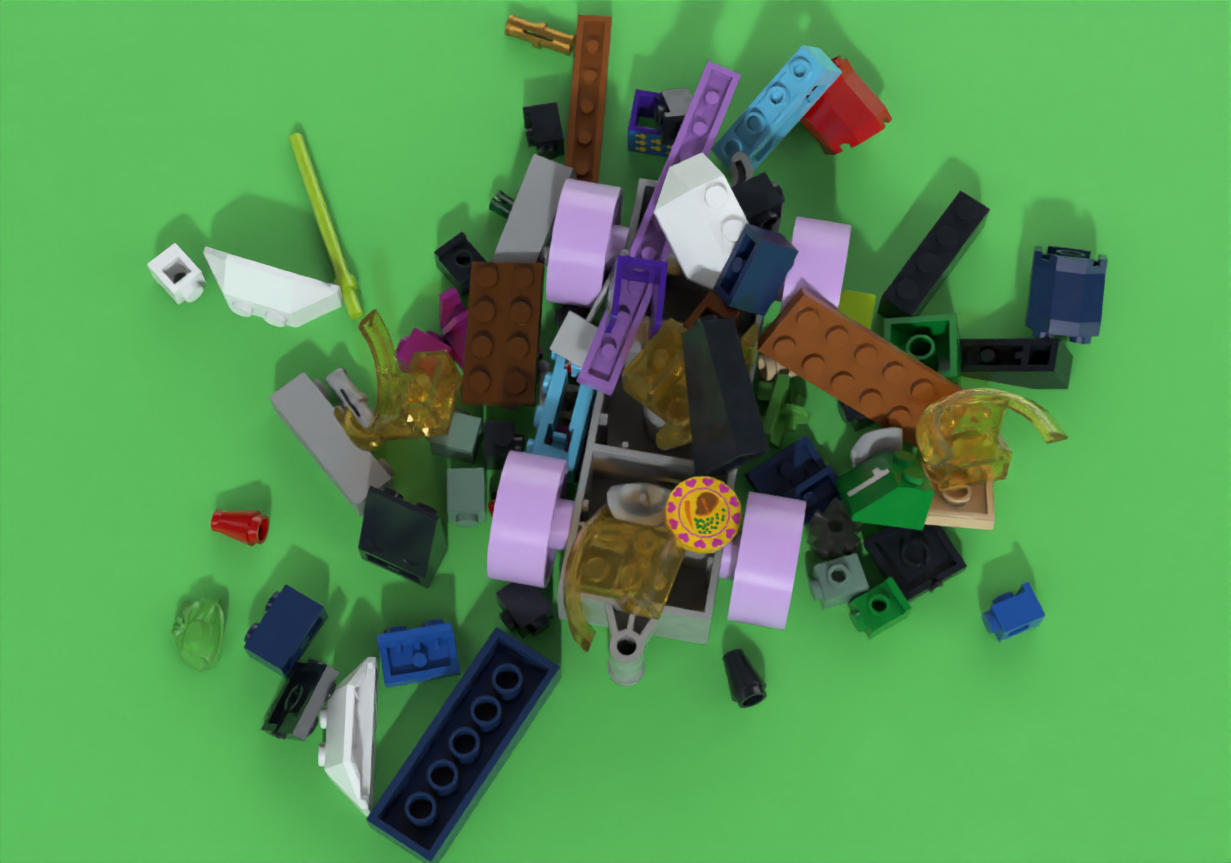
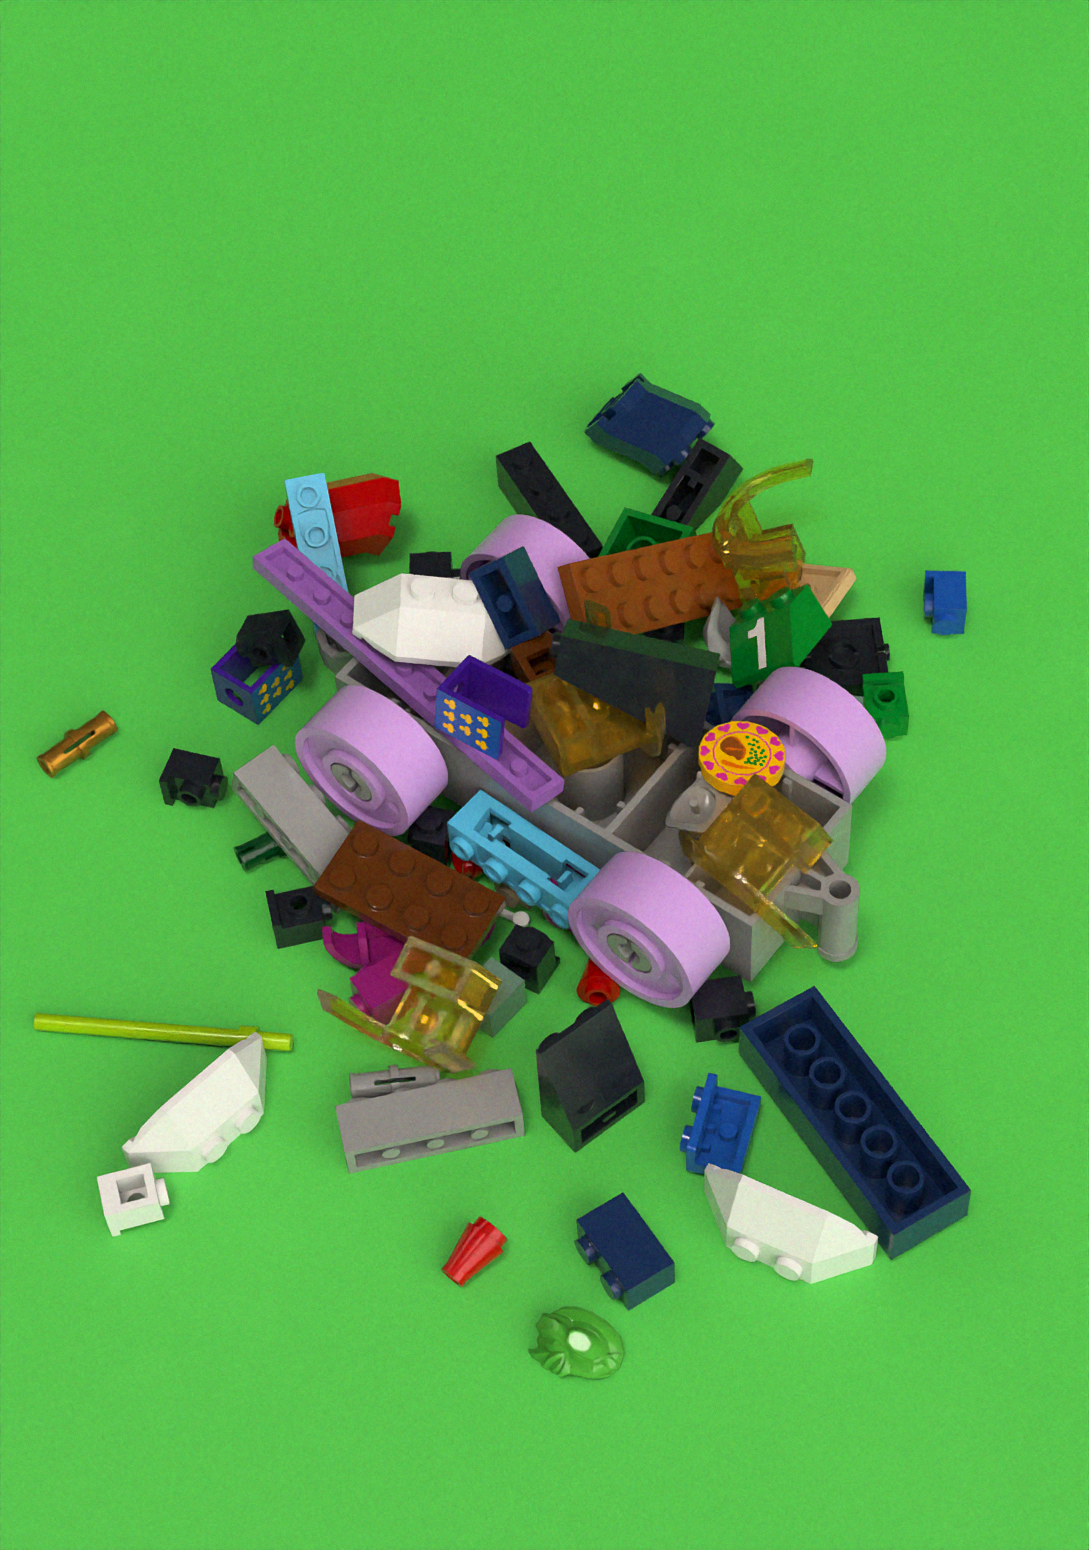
camera: 60 degrees left, 15 degrees down
plate [261,658,339,741] -> none
sand green brick [447,468,487,527] -> none
light grey piece [549,249,629,368] -> none
dark orange plate [565,14,612,183] -> none
black cone [722,649,767,708] -> none

